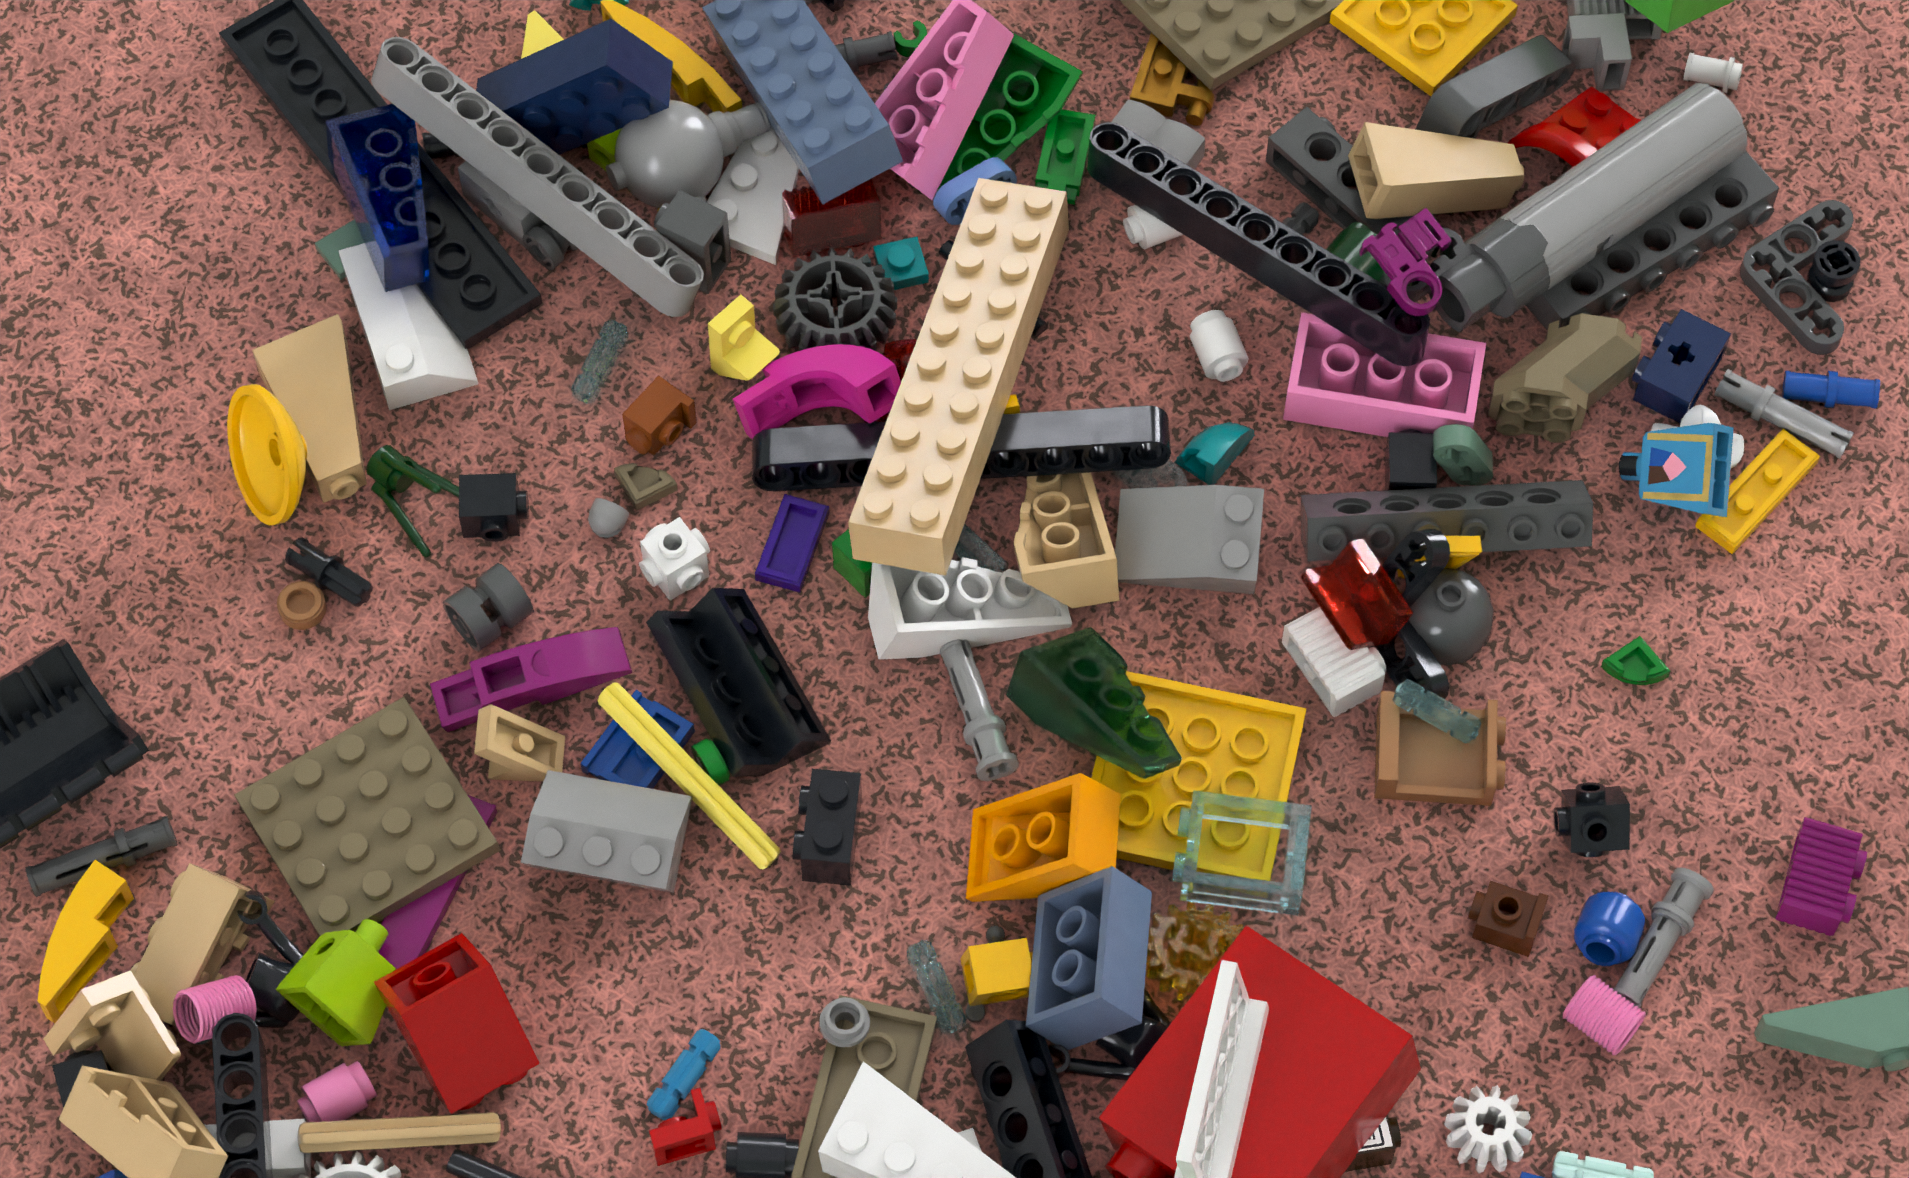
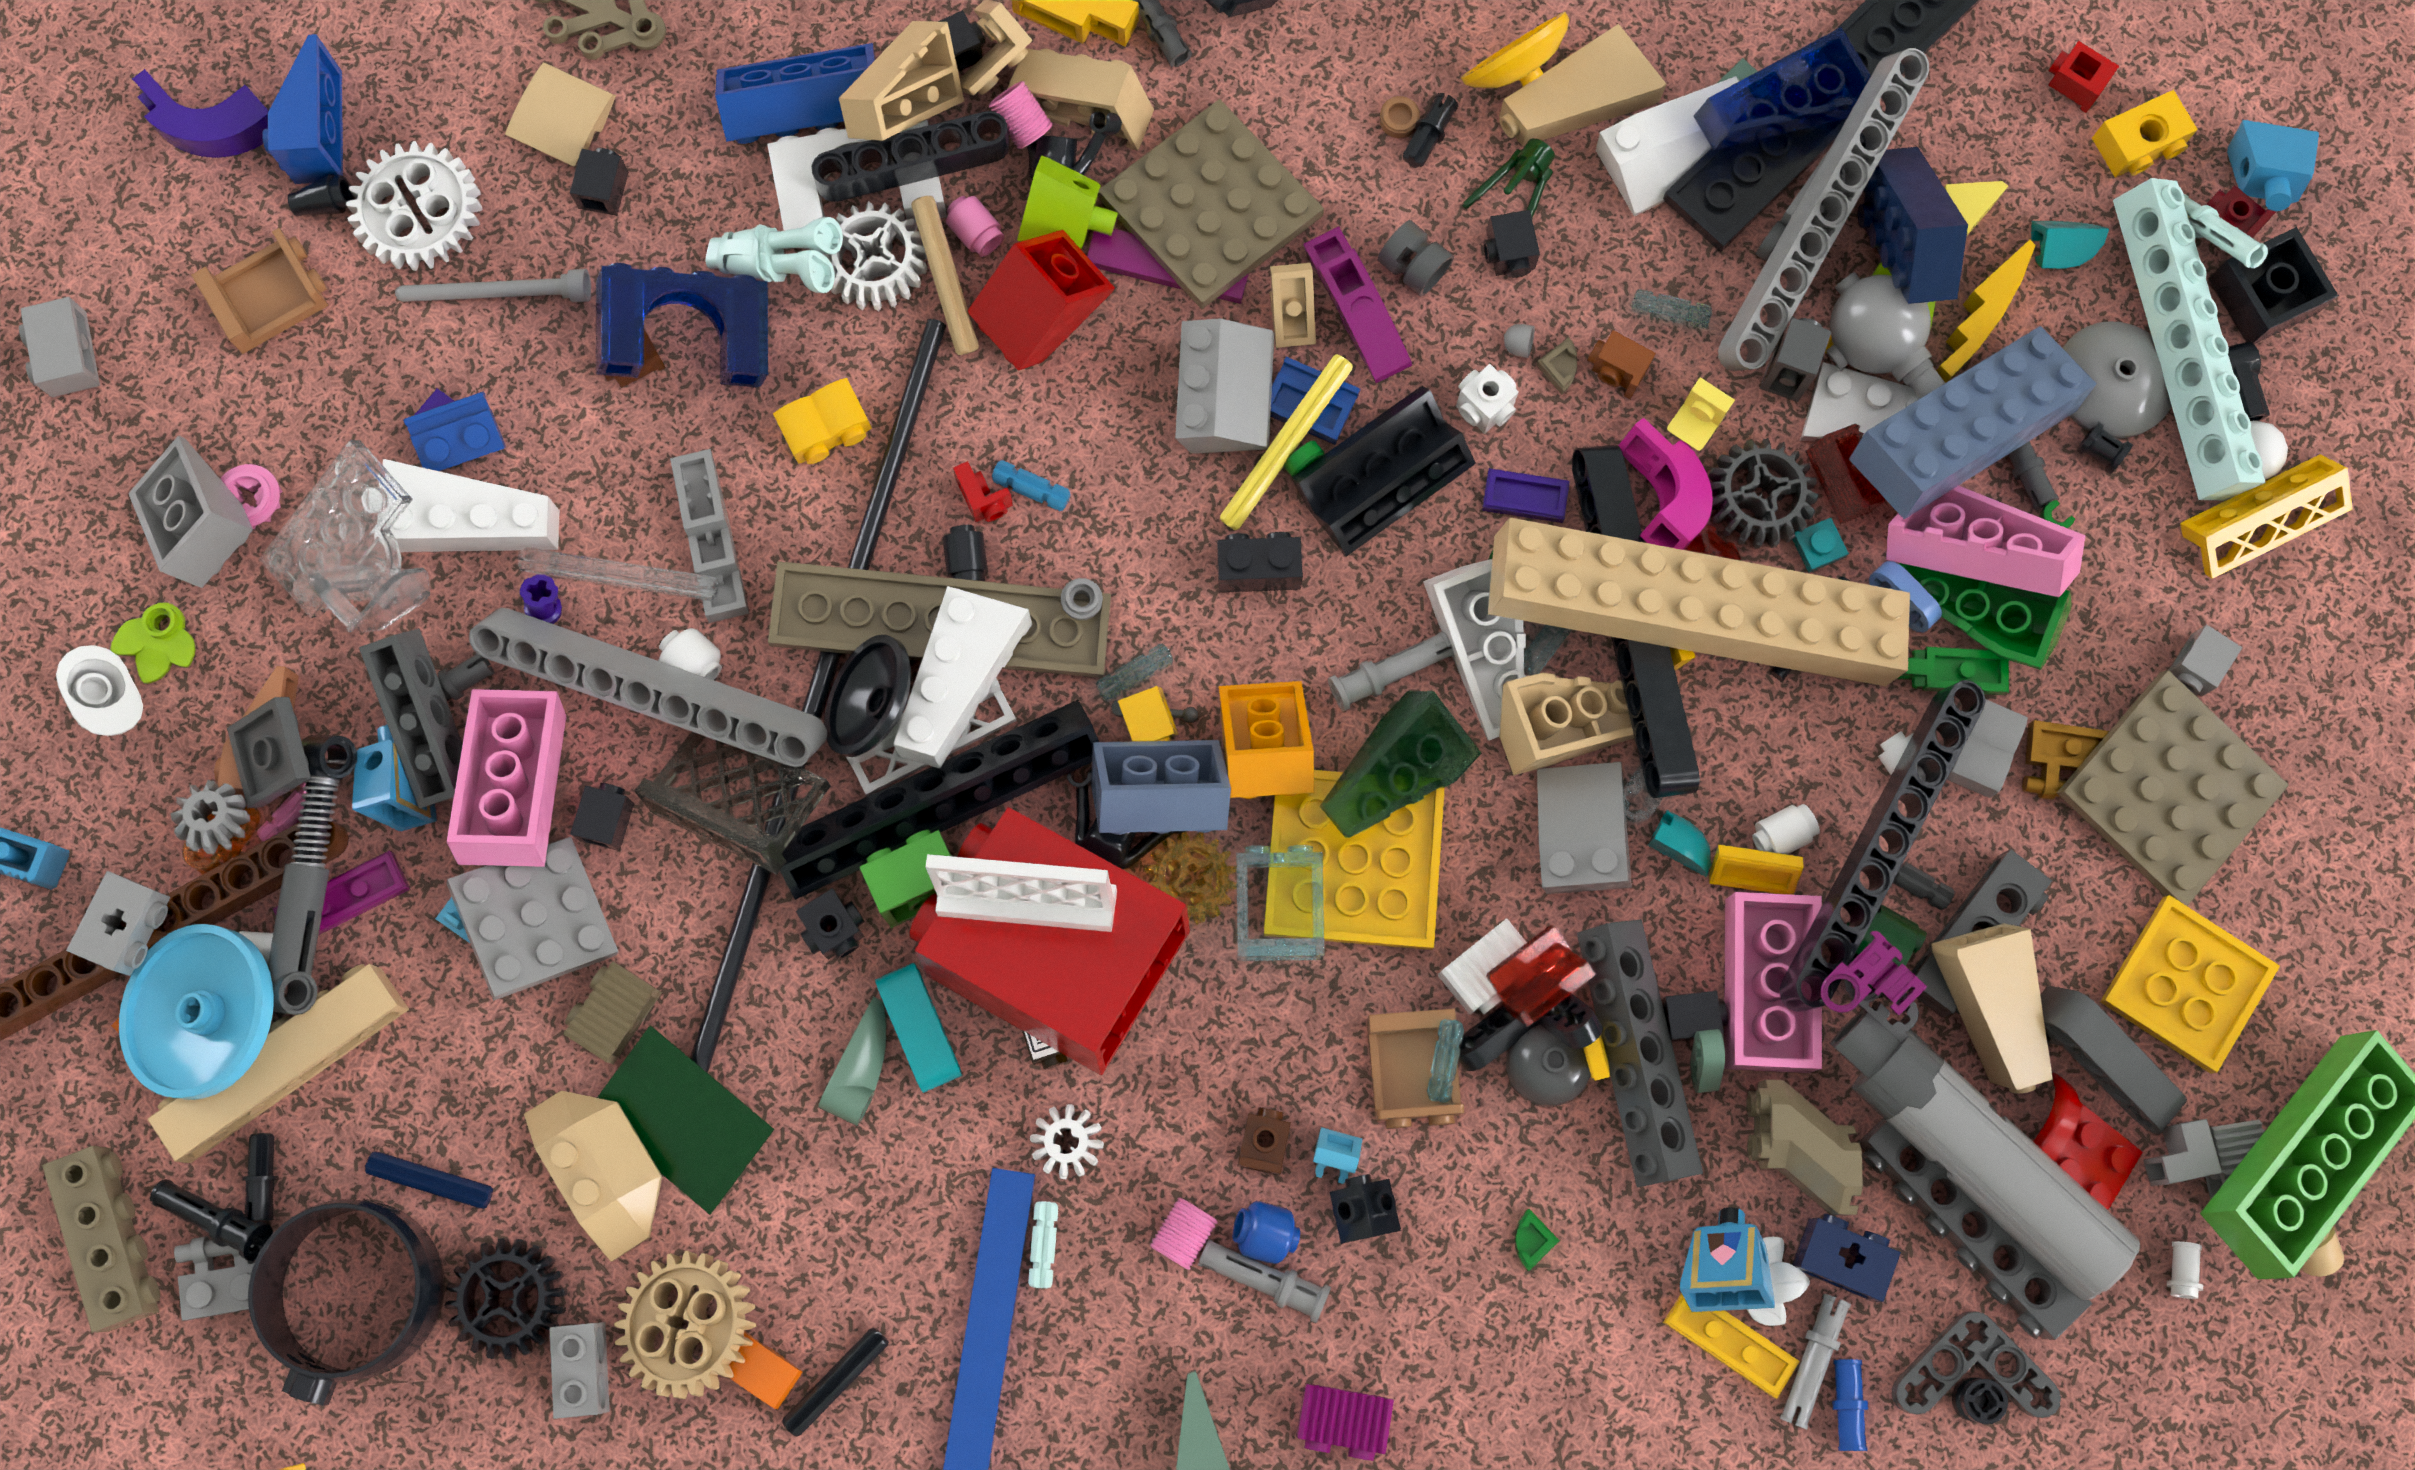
camera: 80 degrees right, 15 degrees up
none -> medium azure tile [1313,1127,1362,1184]
none -> yellow tile [1709,844,1804,895]

